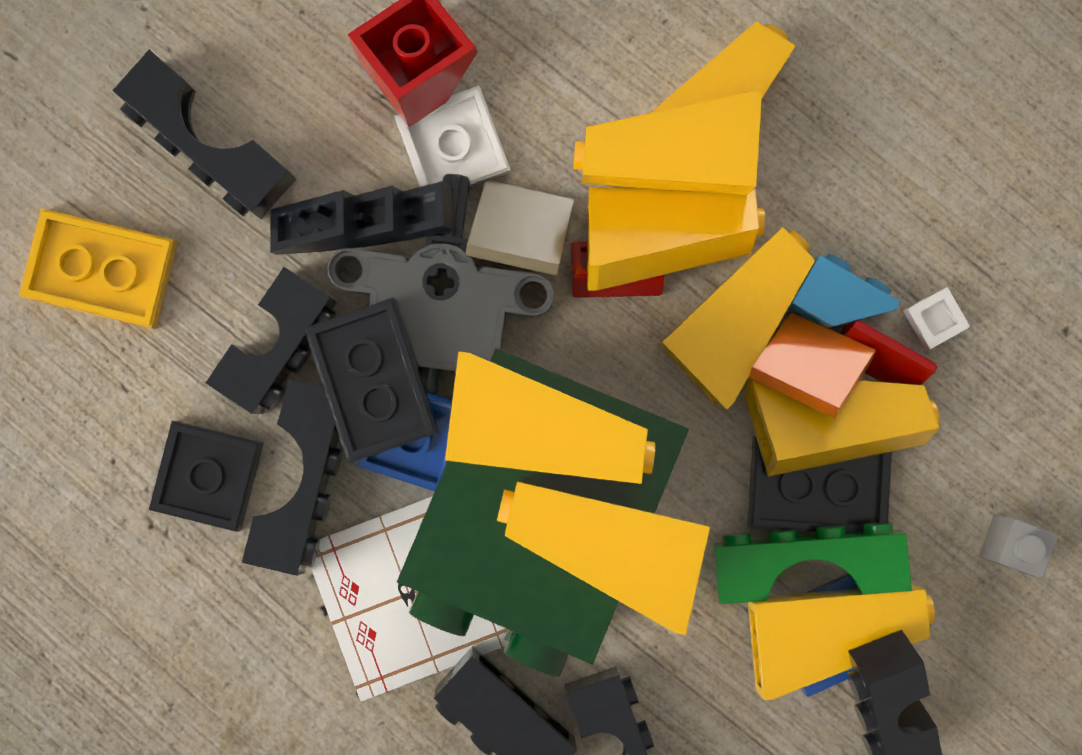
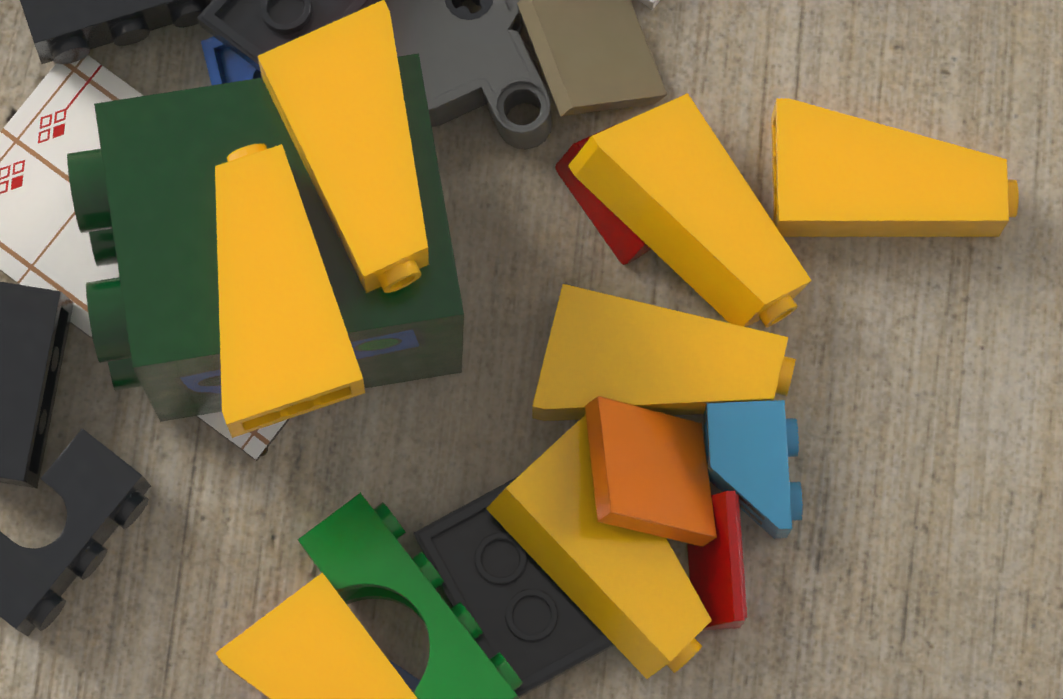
camera: 65 degrees right, 10 degrees down
yellow slope [573,91,762,195] -> none
white plate [903,287,970,350] -> none

